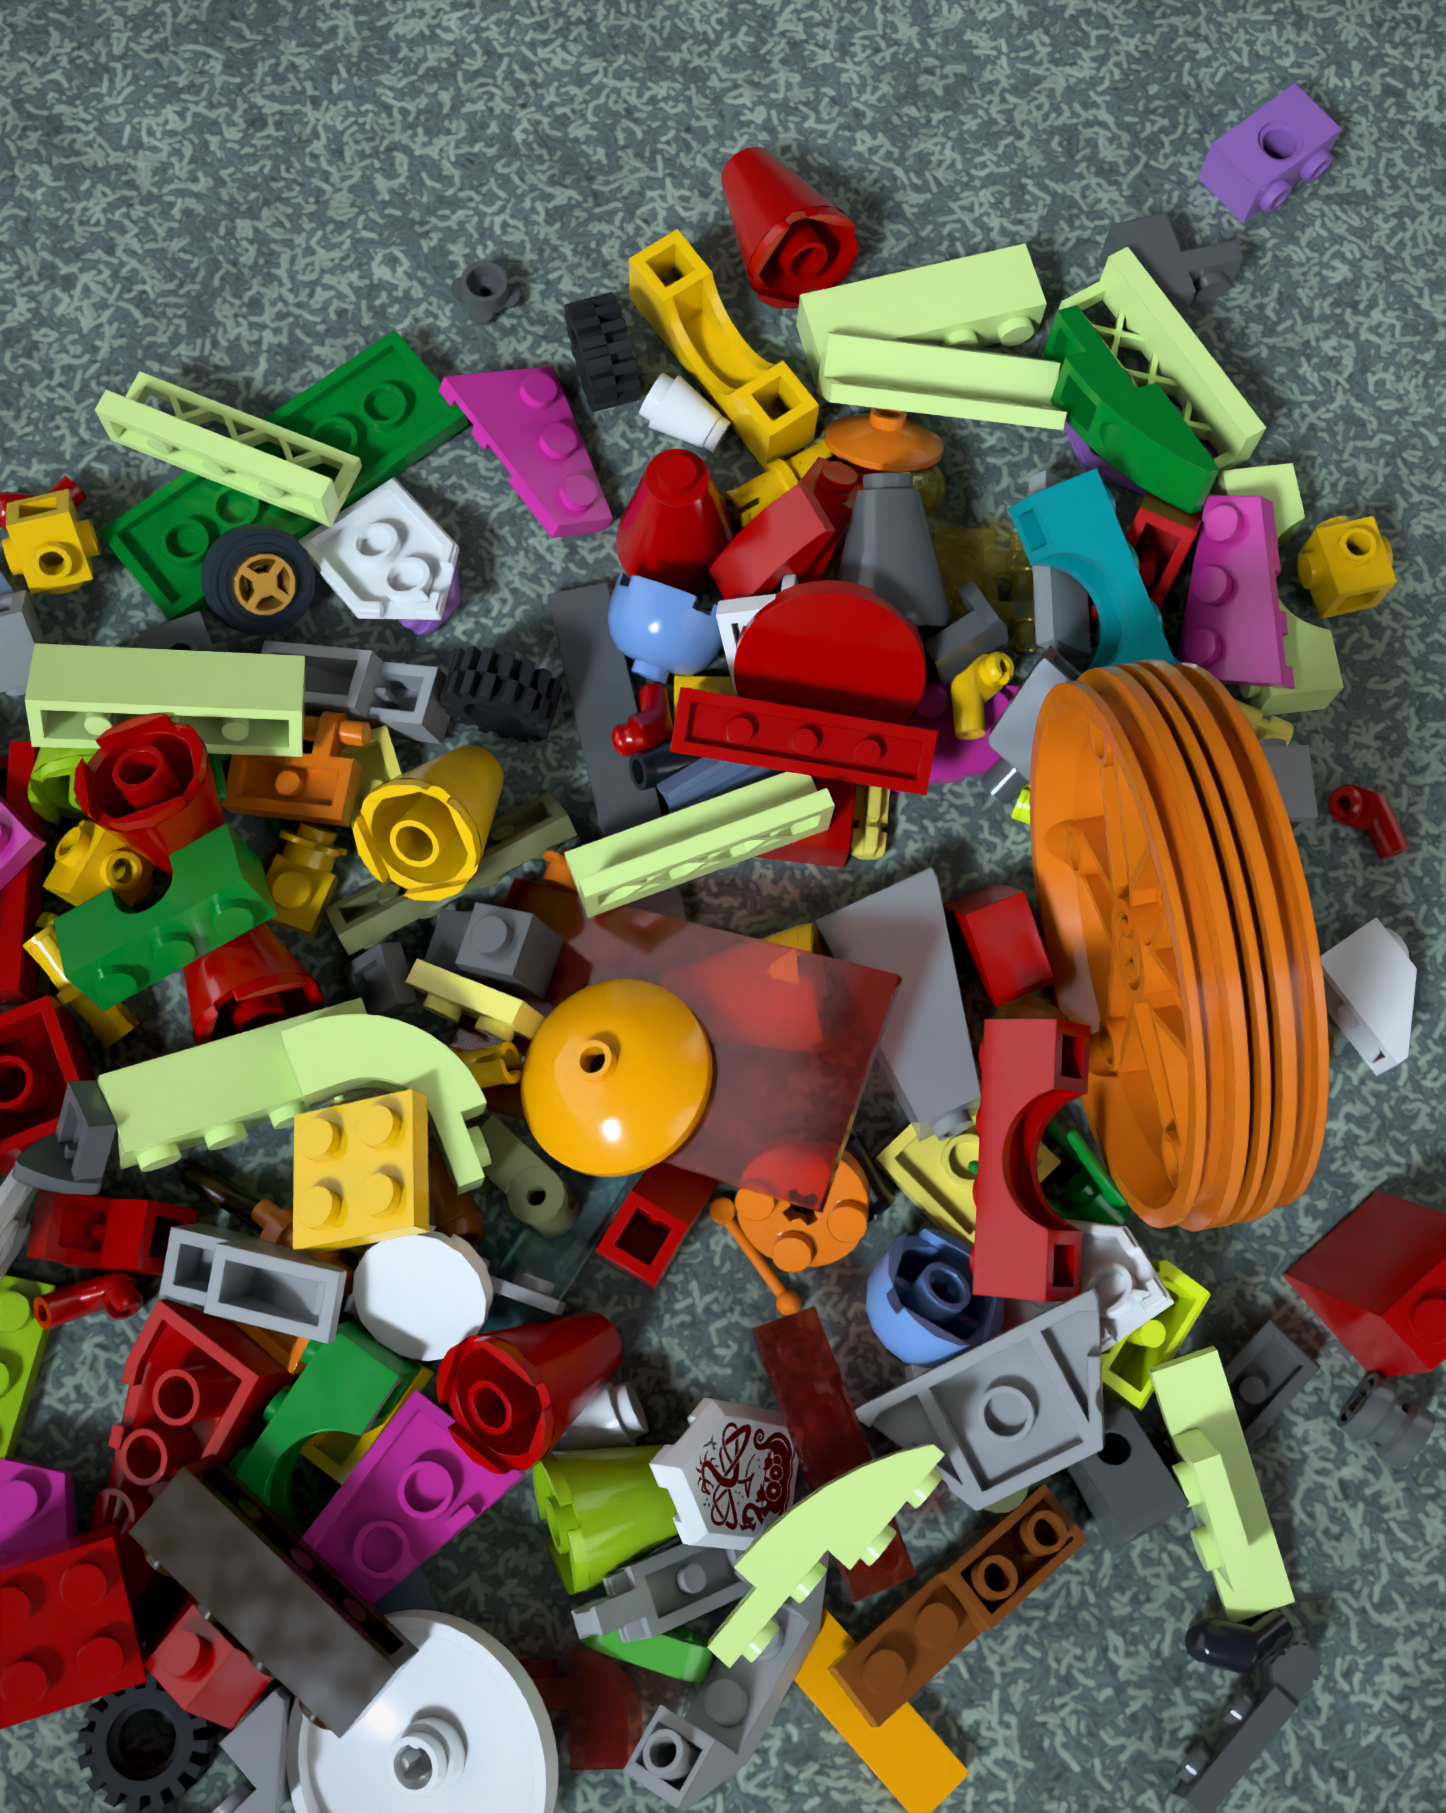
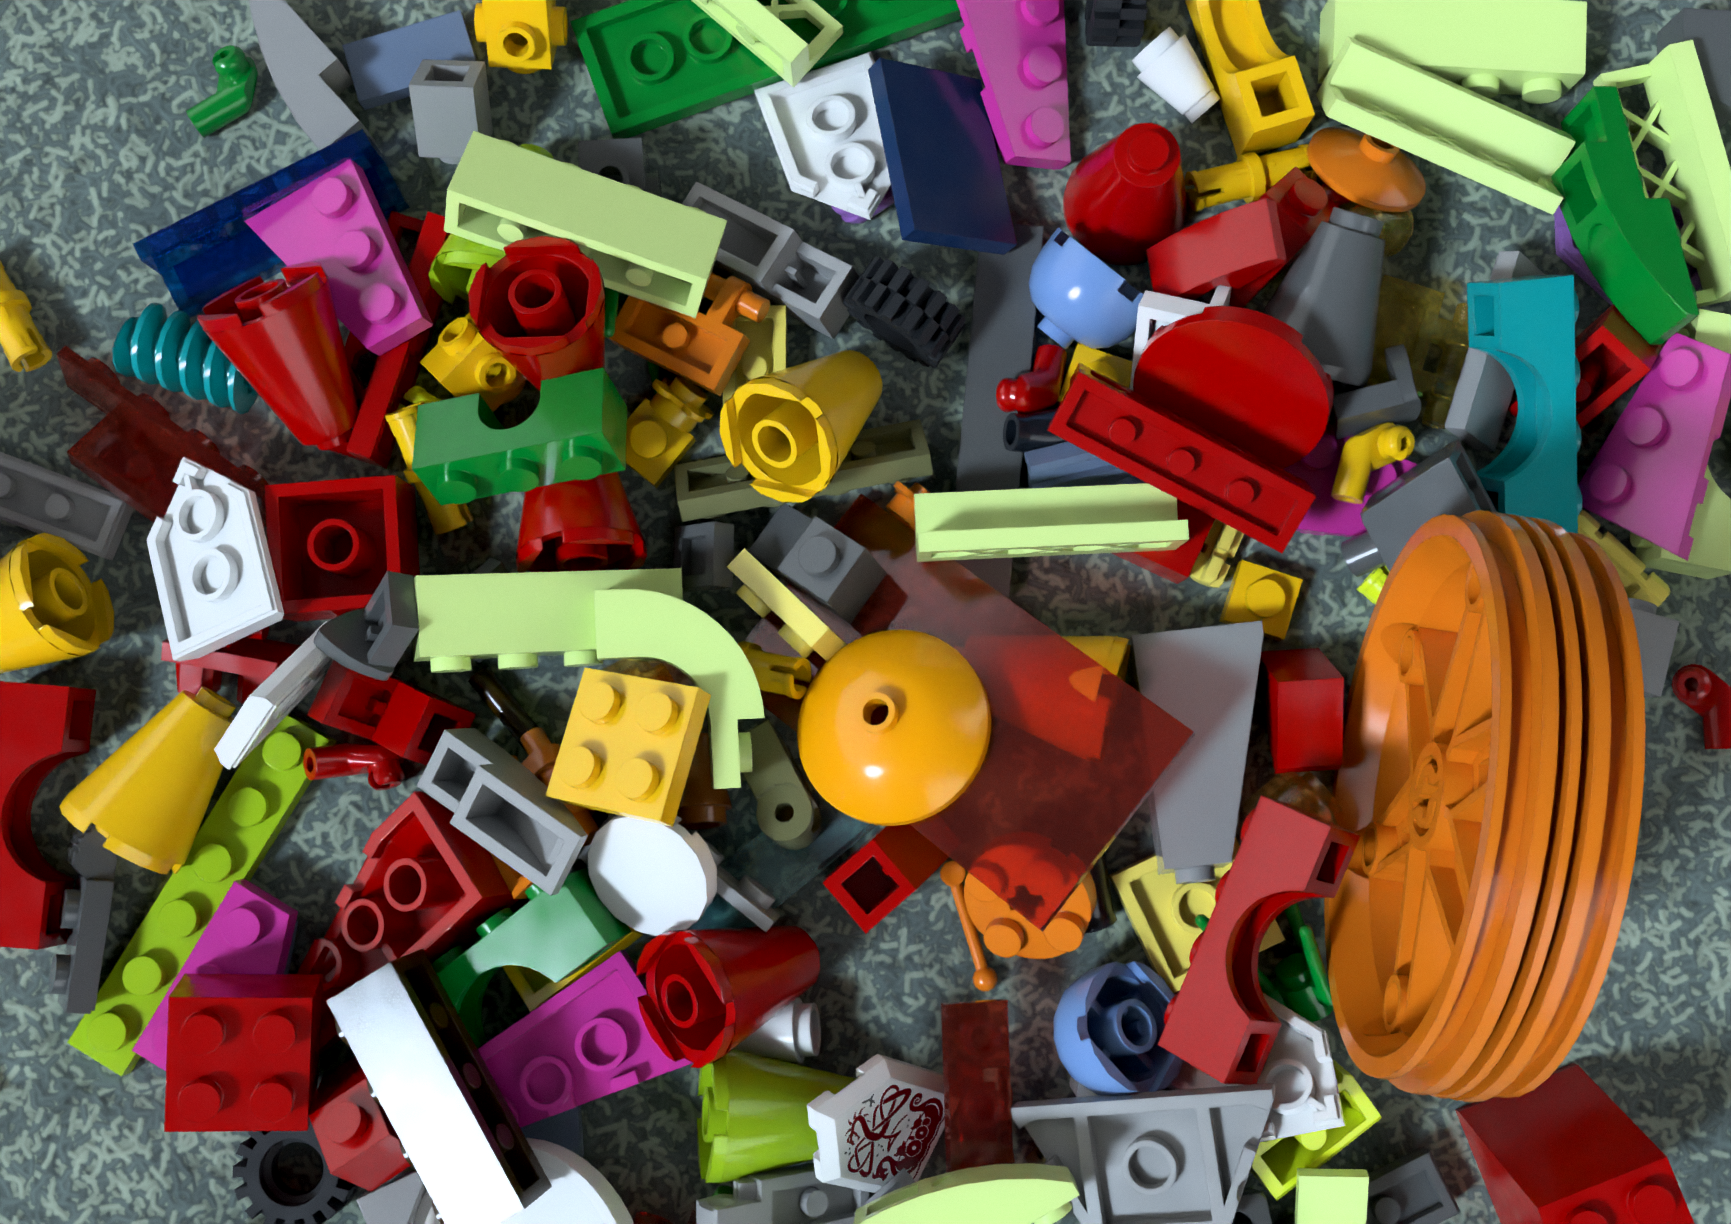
camera: 25 degrees right, 10 degrees up
black wheel [201,524,315,636] -> none
white slope [1320,917,1417,1076] -> none
none -> dark blue tile [868,58,1017,255]
none -> yellow plate [1219,560,1303,641]

